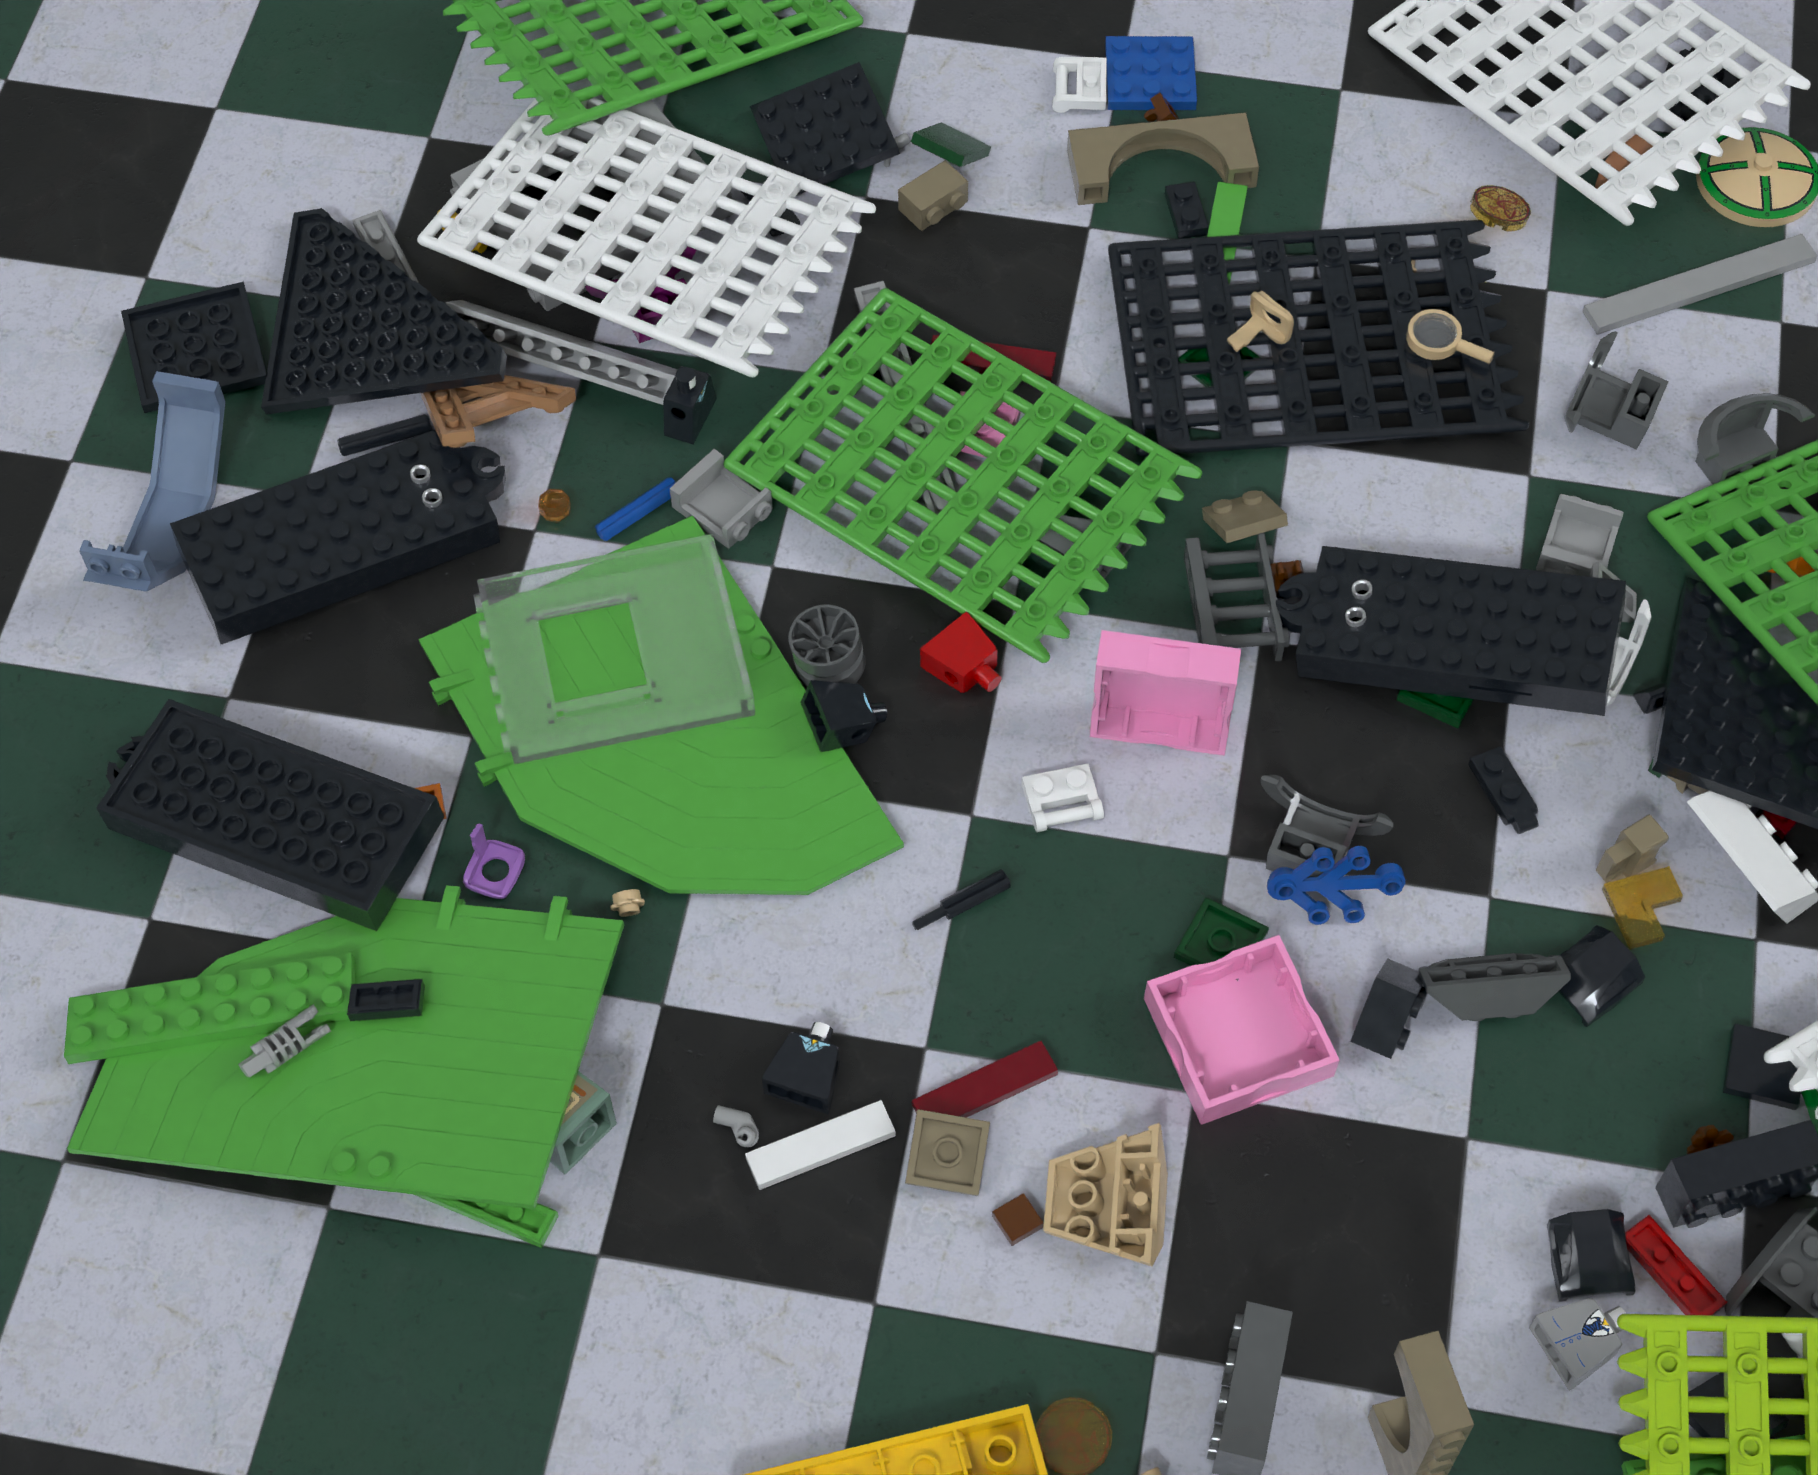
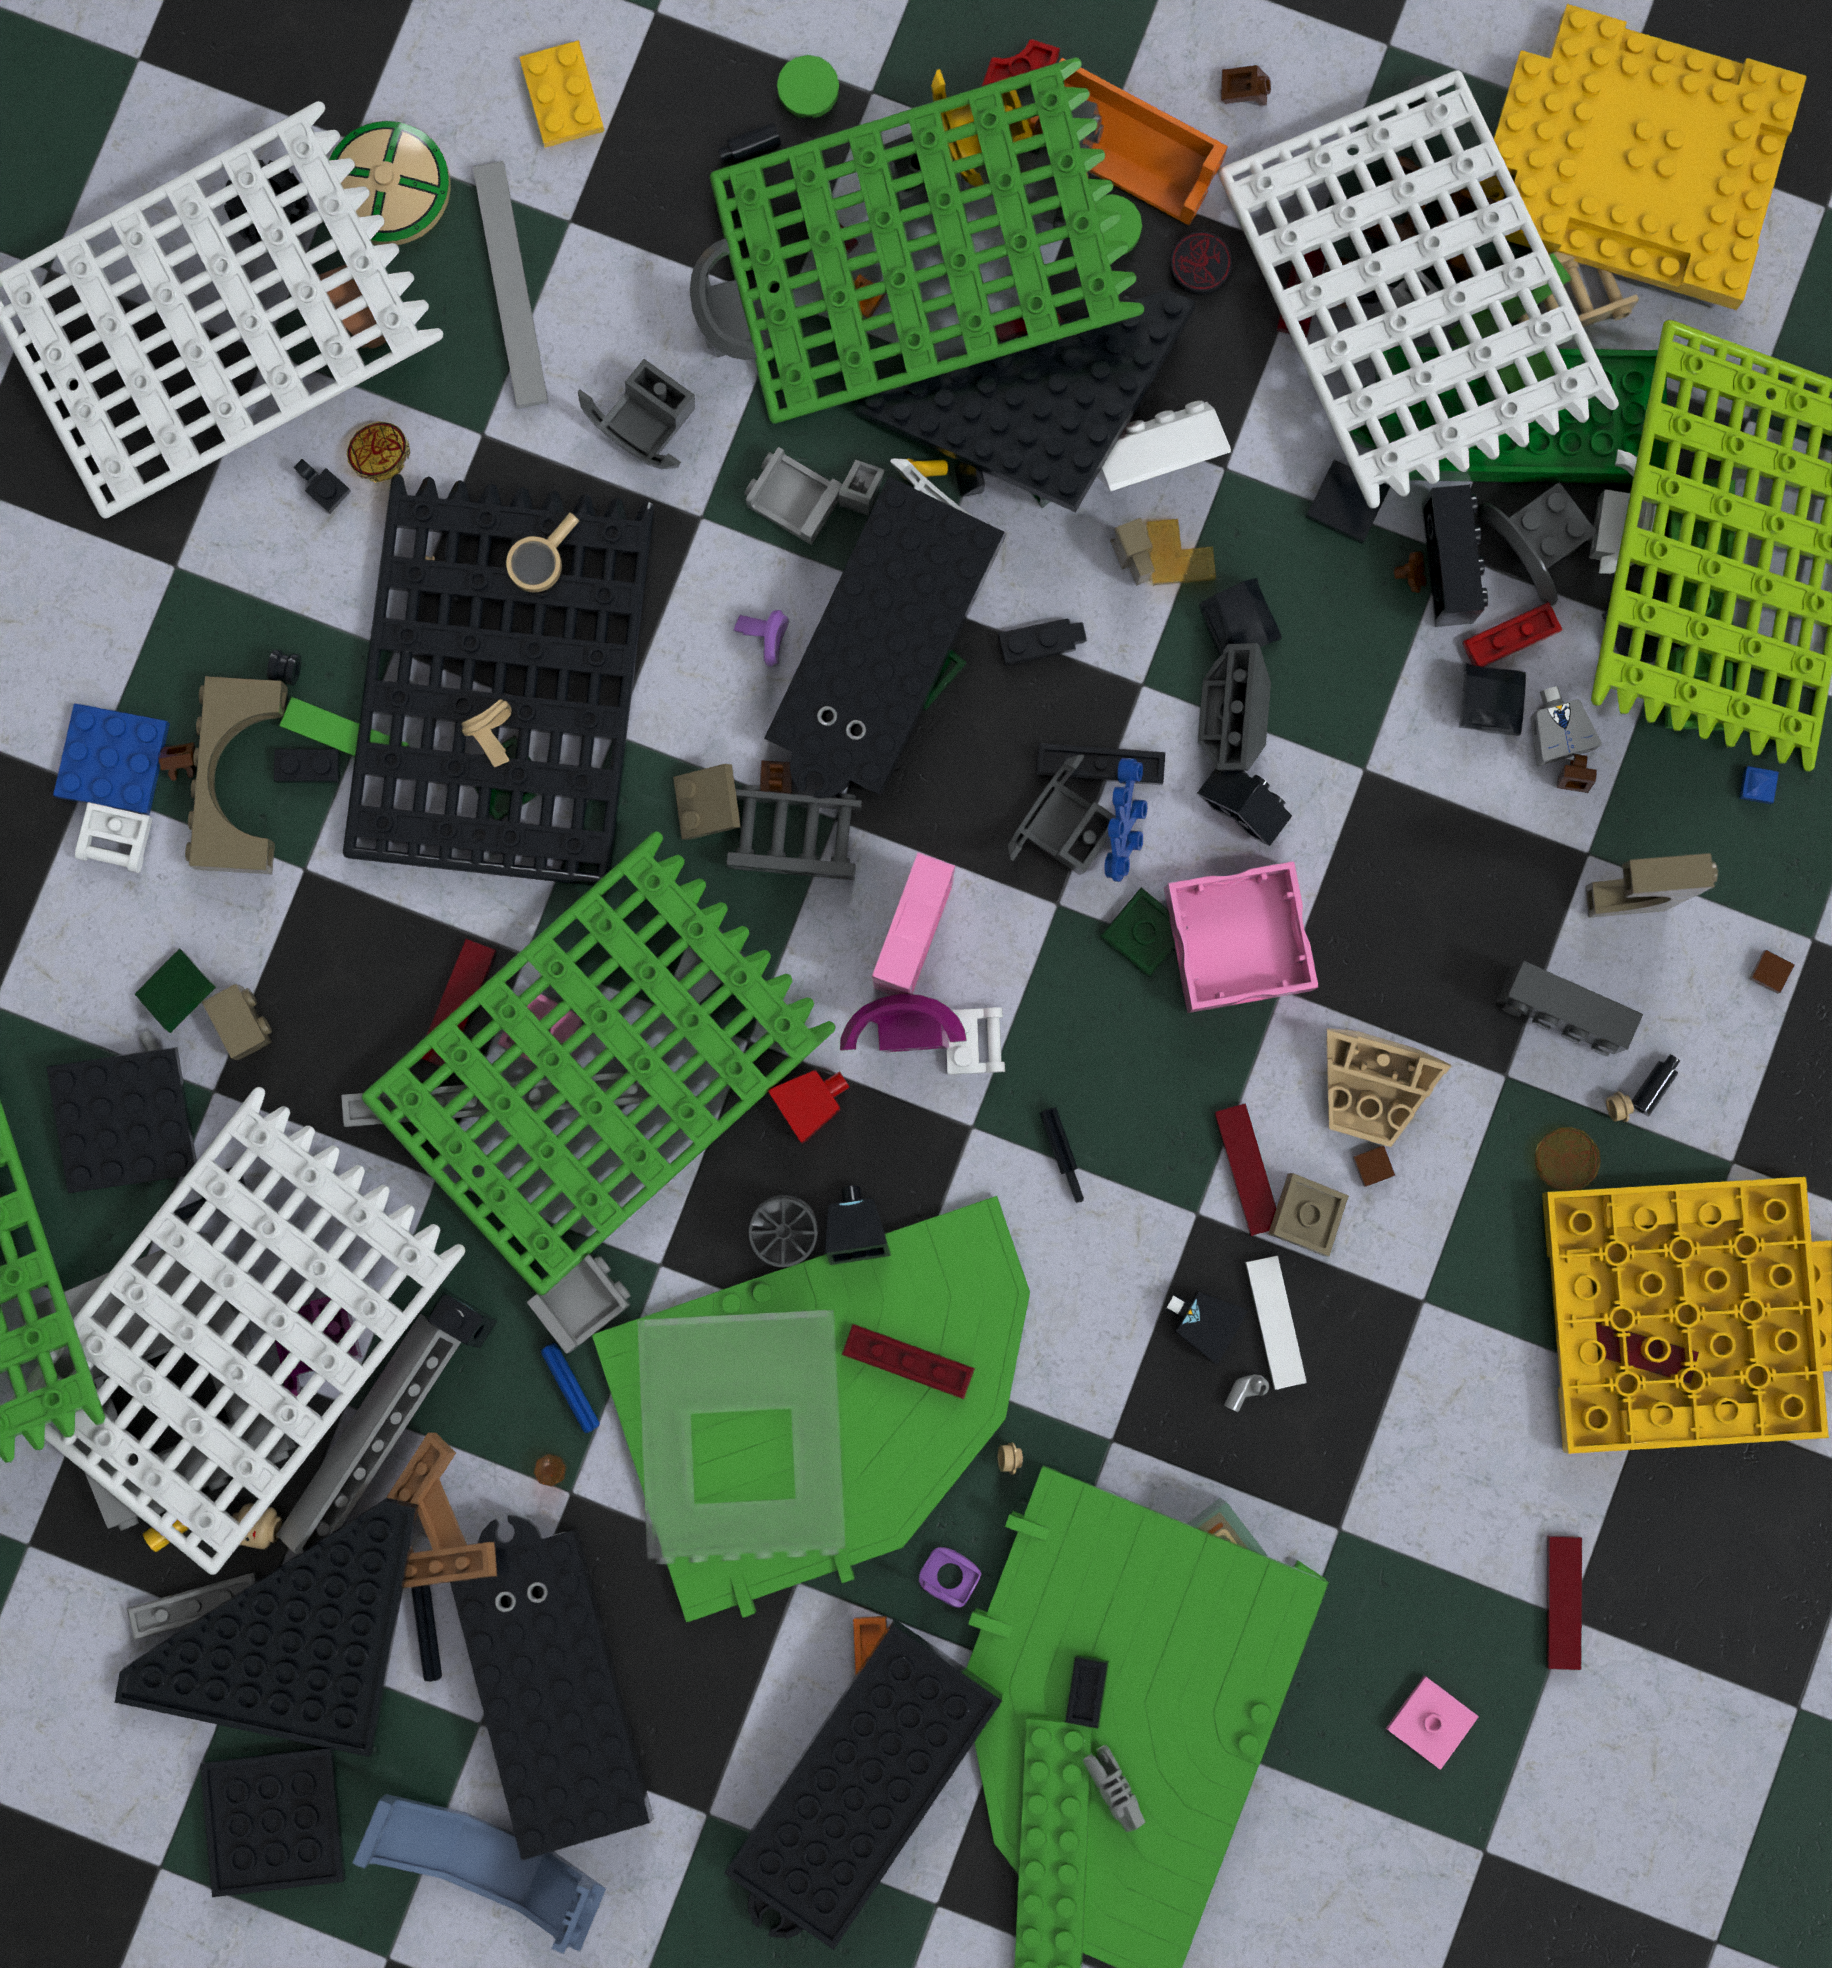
camera: 80 degrees left, 25 degrees up
none -> tan head [232,1503,282,1549]
none -> black wheel [267,649,302,686]
none -> black plate [293,459,351,514]
none -> medium lavender piece [734,610,789,667]
none -> magenta piece [840,994,967,1053]
none -> dark red tile [842,1324,975,1399]
none -> yellow arm [901,459,948,479]
none -> black tile [1036,743,1166,785]
none -> bright pink plate [1386,1675,1479,1770]
none -> reddish brown tile [1557,754,1597,793]

